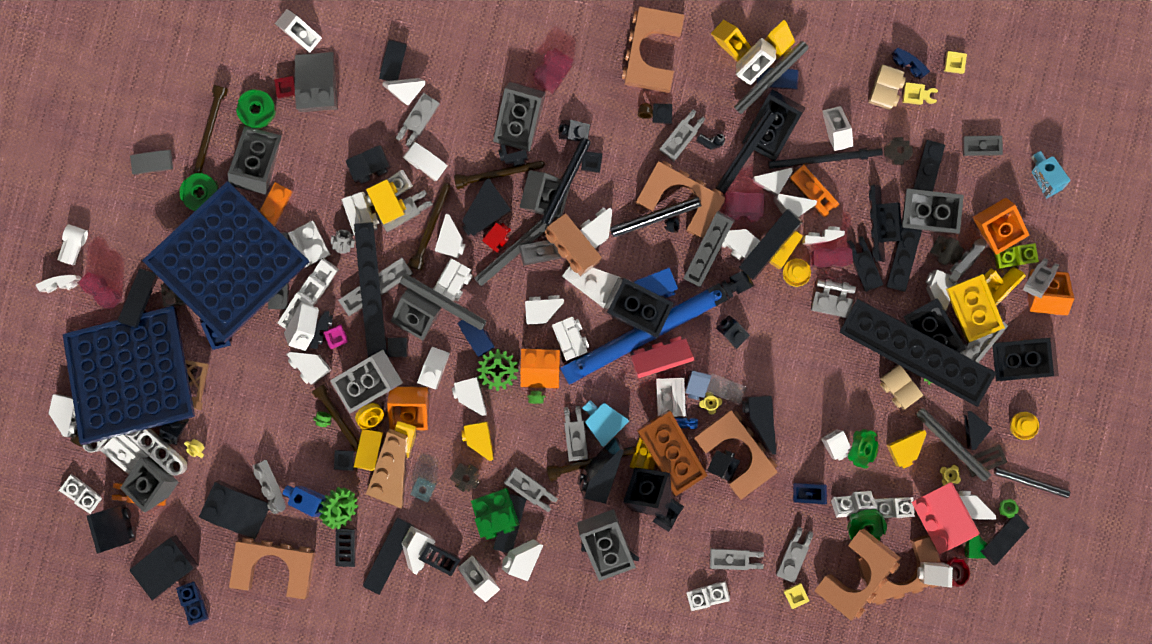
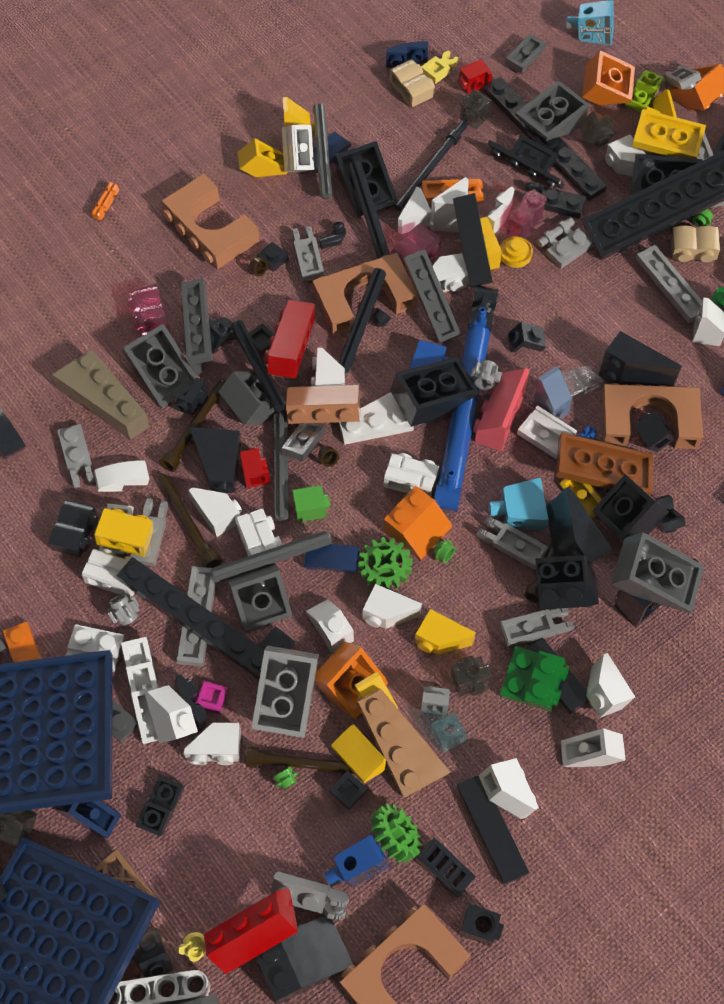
camera: 50 degrees left, 25 degrees down
yellow plate [355,403,384,429] -> none
white slope [383,78,425,105] -> none
black slope [418,542,461,576] -> none
white slope [525,295,564,325] -> none
light yellow plate [699,392,722,414] -> none
white slope [822,106,853,151] -> none
light yellow plate [944,51,967,74] -> none
dark grey hinge [948,238,987,284] -> none
none -> dark tan wedge [52,349,150,440]
none -> black slope [136,775,186,836]
none -> dark grey fence [181,278,212,374]
none -> red slope [204,887,298,974]
none -> red brick [264,300,315,379]
none -> bright green brick [293,485,330,522]
none -> dark brown hinge [318,446,339,467]
none -> light grey bracket [421,686,450,716]
none -> red brick [458,59,492,94]
none -> black brick [459,903,504,947]
none -> light grey gear [470,360,502,390]
none -> black slope [535,555,599,610]
none -> light grey plate [635,245,702,324]

